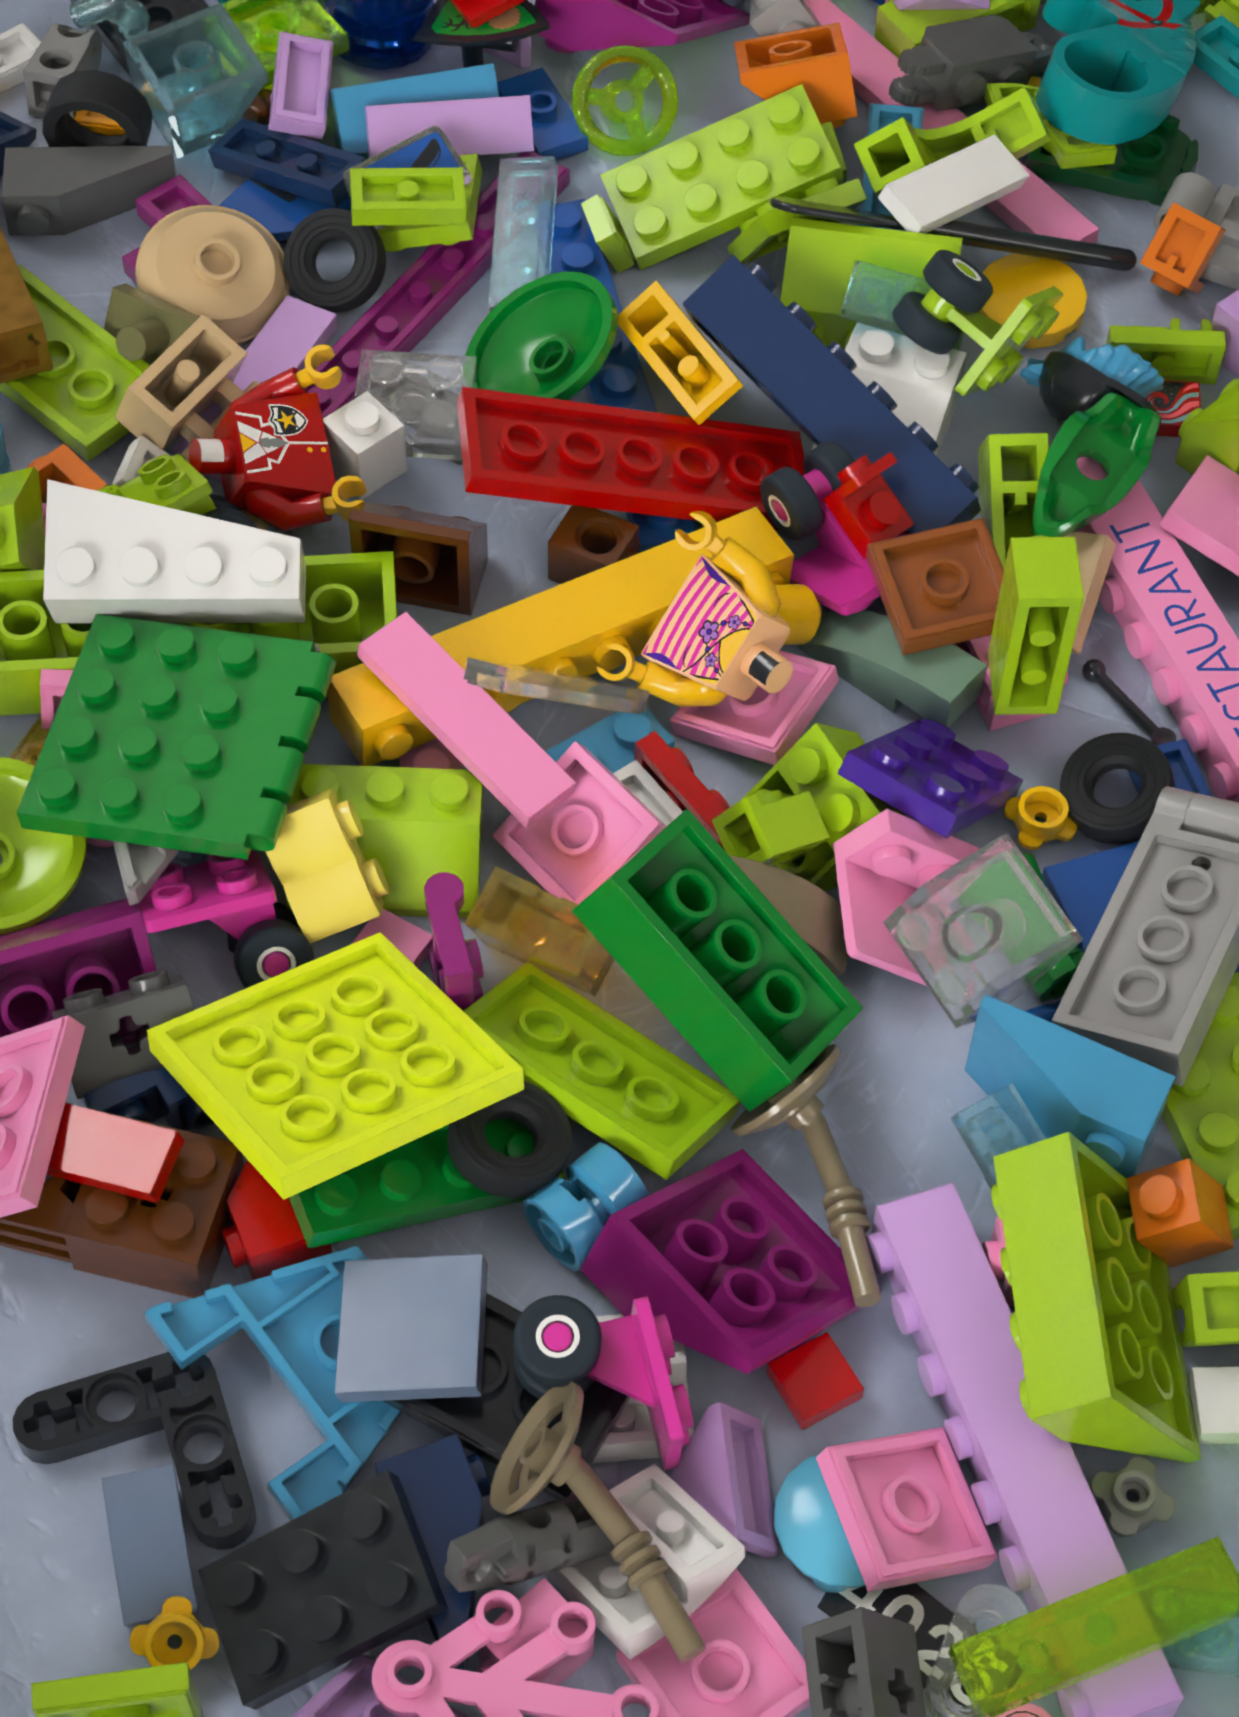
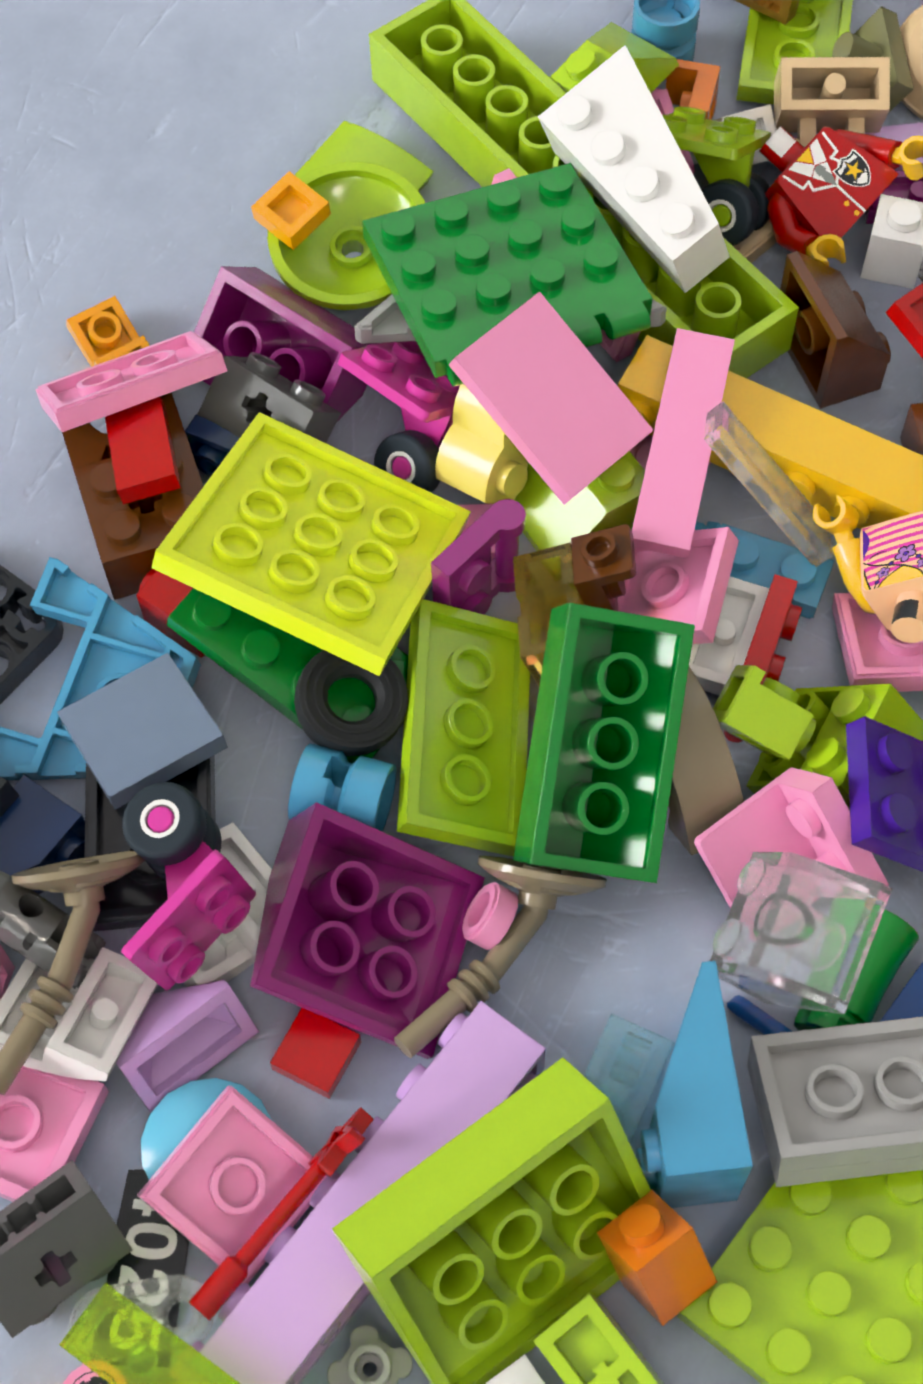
camera: 60 degrees right, 5 degrees up
none -> red piece [188,1107,374,1321]
none -> bright pink tile [449,292,653,505]
none -> bright pink tile [462,882,519,950]
none -> reddish brown bracket [571,524,636,611]

